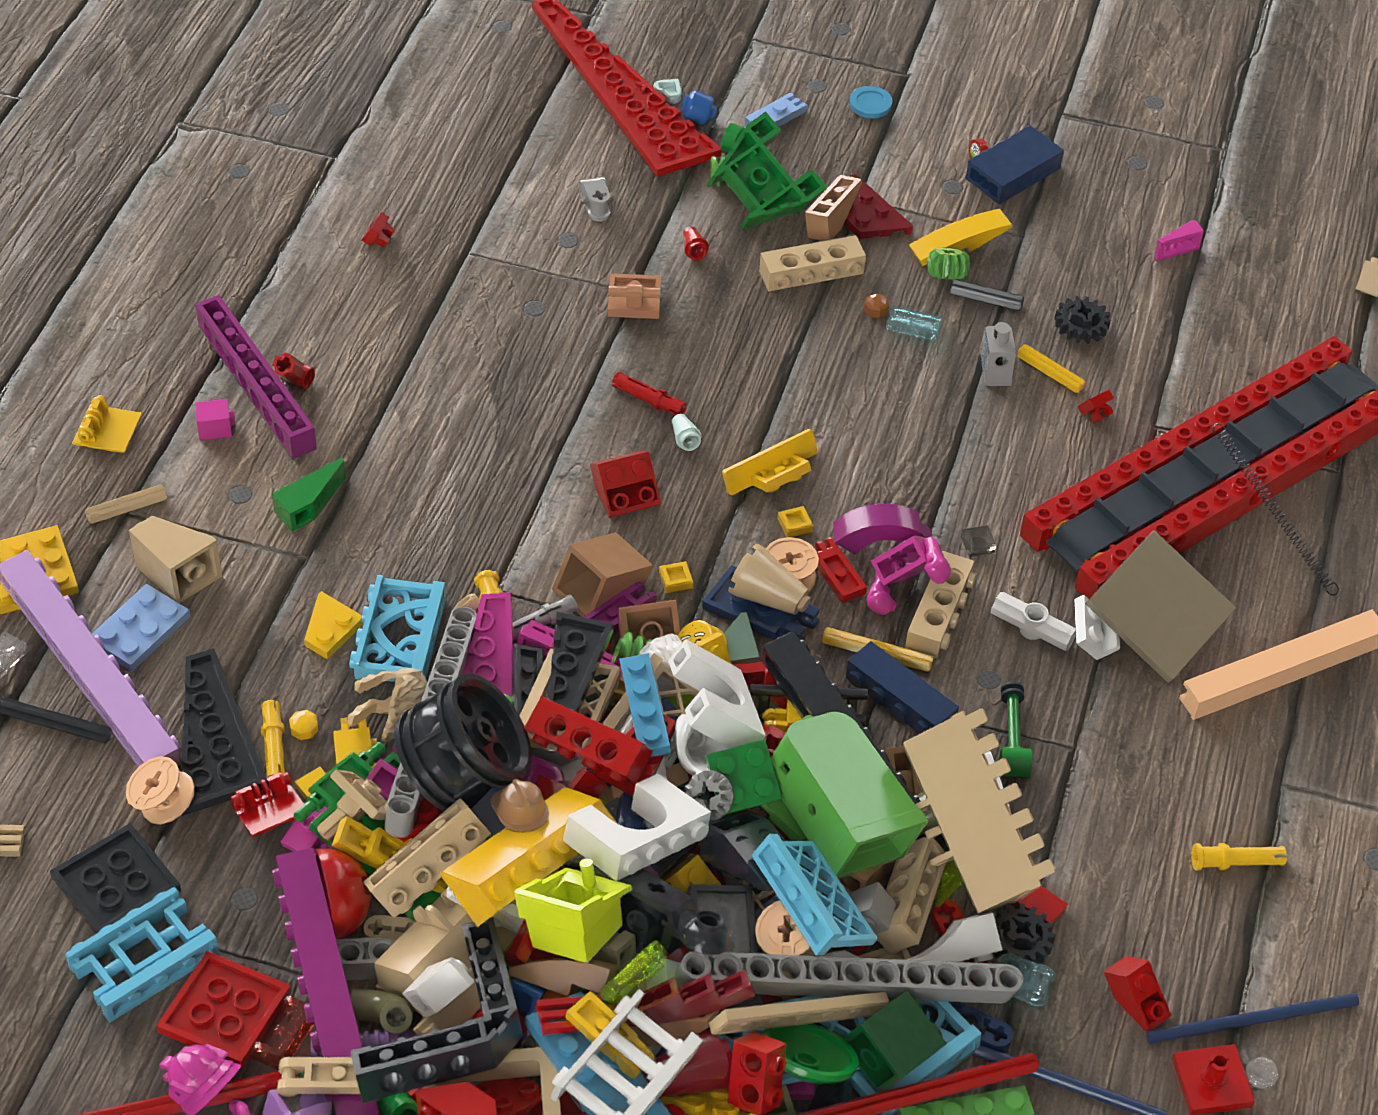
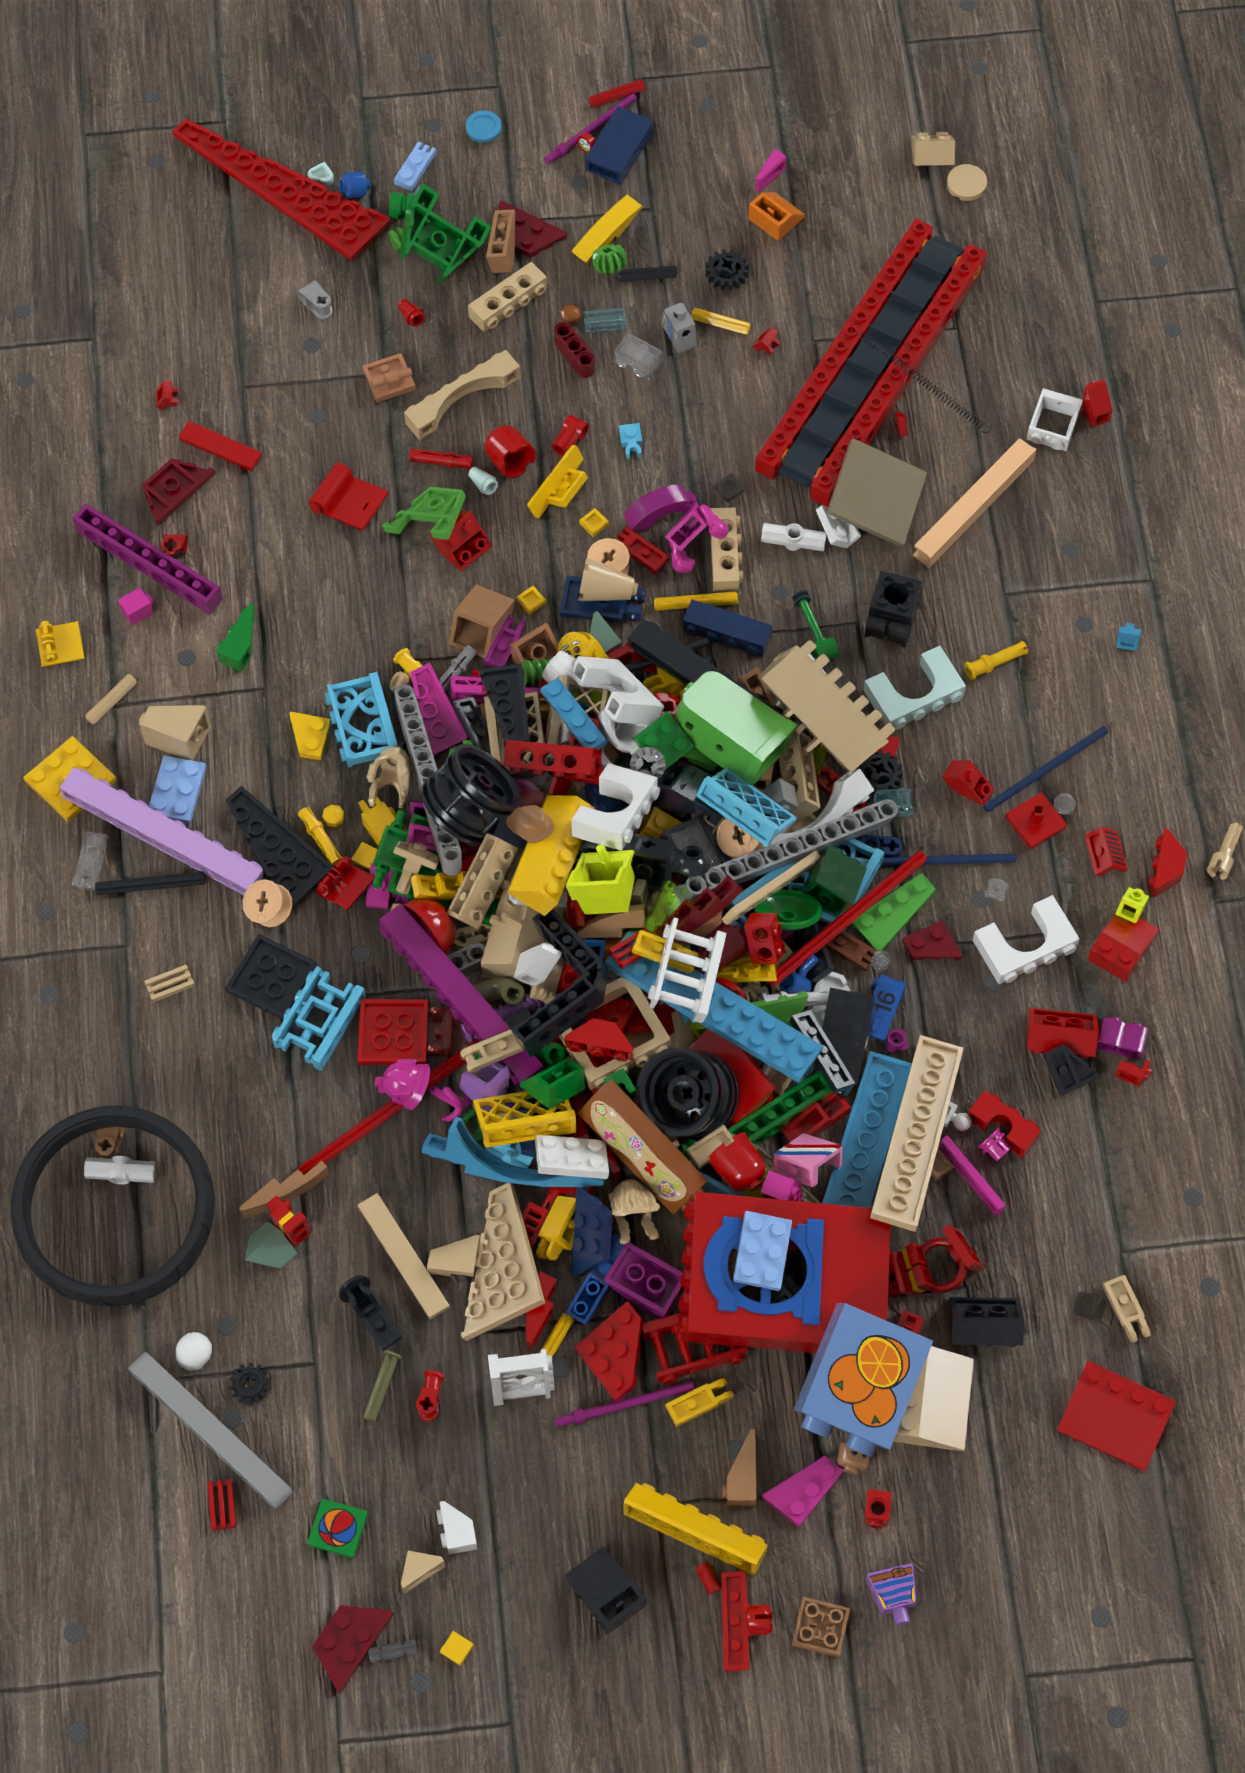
camera: 20 degrees left, 15 degrees up
none -> dark red wing [142,458,215,526]
none -> red tile [179,421,262,472]
none -> red door [308,462,389,531]
none -> bright green wing [382,487,466,540]
none -> tan arch [404,350,521,440]
none -> red cylinder [484,425,537,479]
none -> magenta bar [544,93,637,164]
none -> red piece [552,414,589,457]
none -> dark red beam [554,322,595,378]
none -> red axle [589,79,645,108]
none -> clear brick [615,333,663,380]
none -> medium azure plate [619,423,642,459]
none -> orange slope [748,192,805,241]
none -> light aqua arch [863,646,966,730]
none -> black piece [864,571,923,648]
none -> red tile [894,411,908,437]

